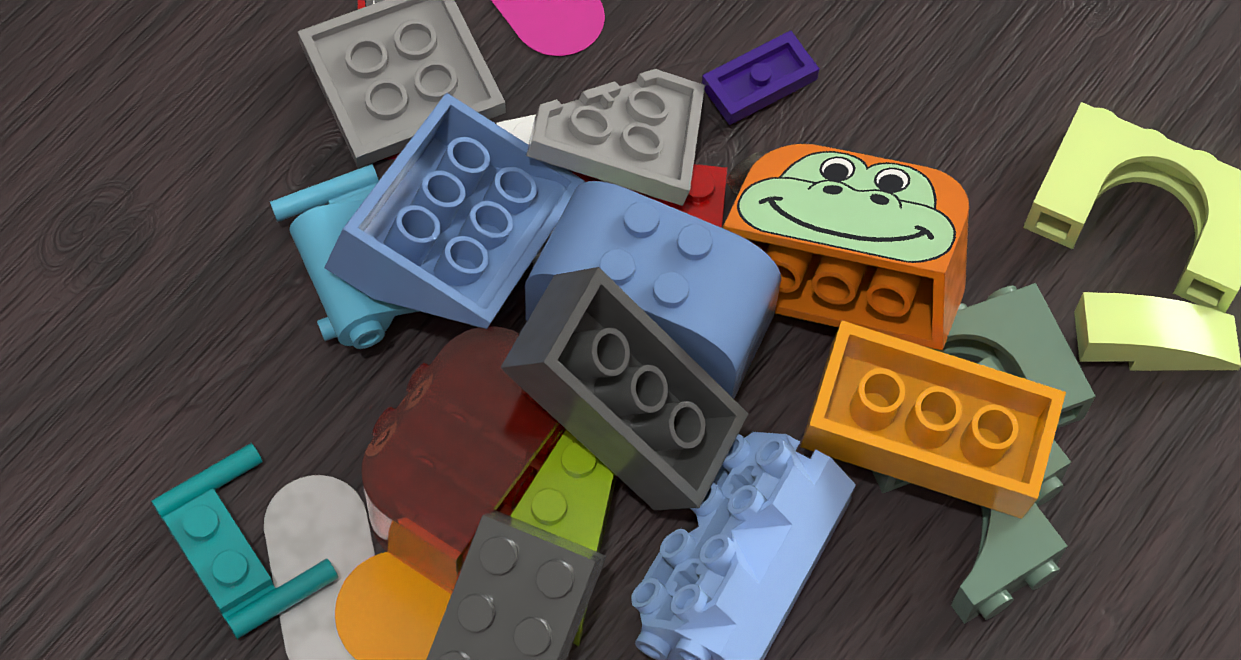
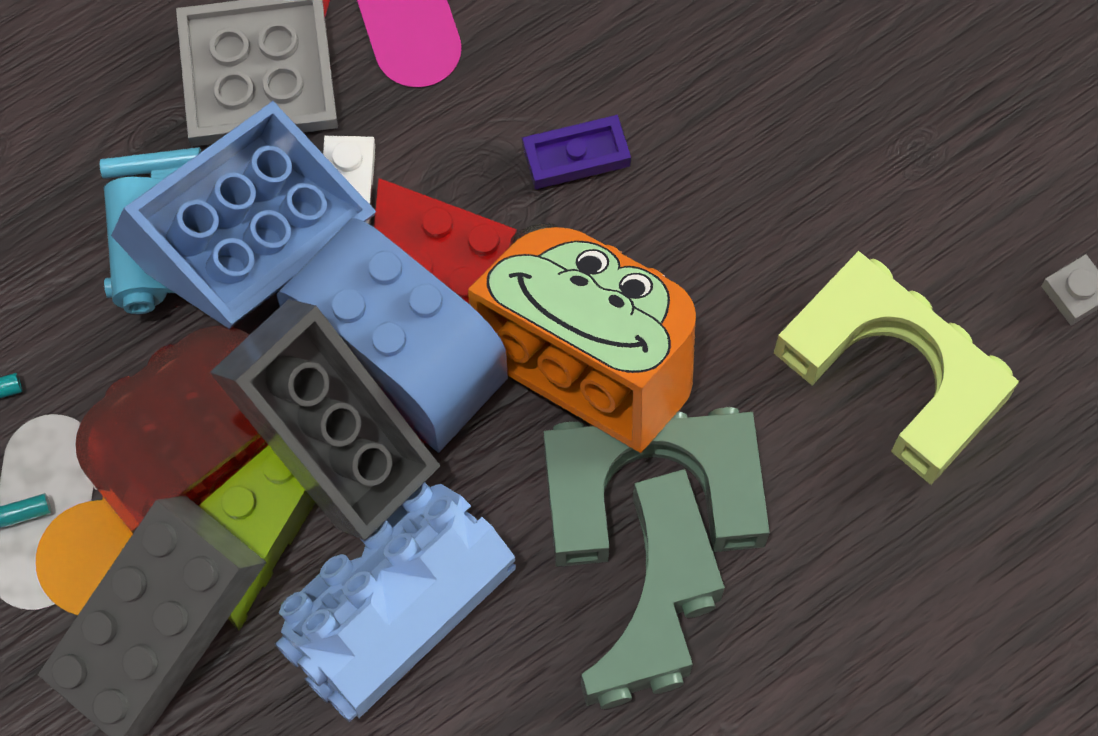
camera: 20 degrees right, 5 degrees up
light grey plate [526,69,705,206] -> none
light orange brick [800,320,1066,519] -> none
yellowish green slope [1074,292,1241,371] -> none

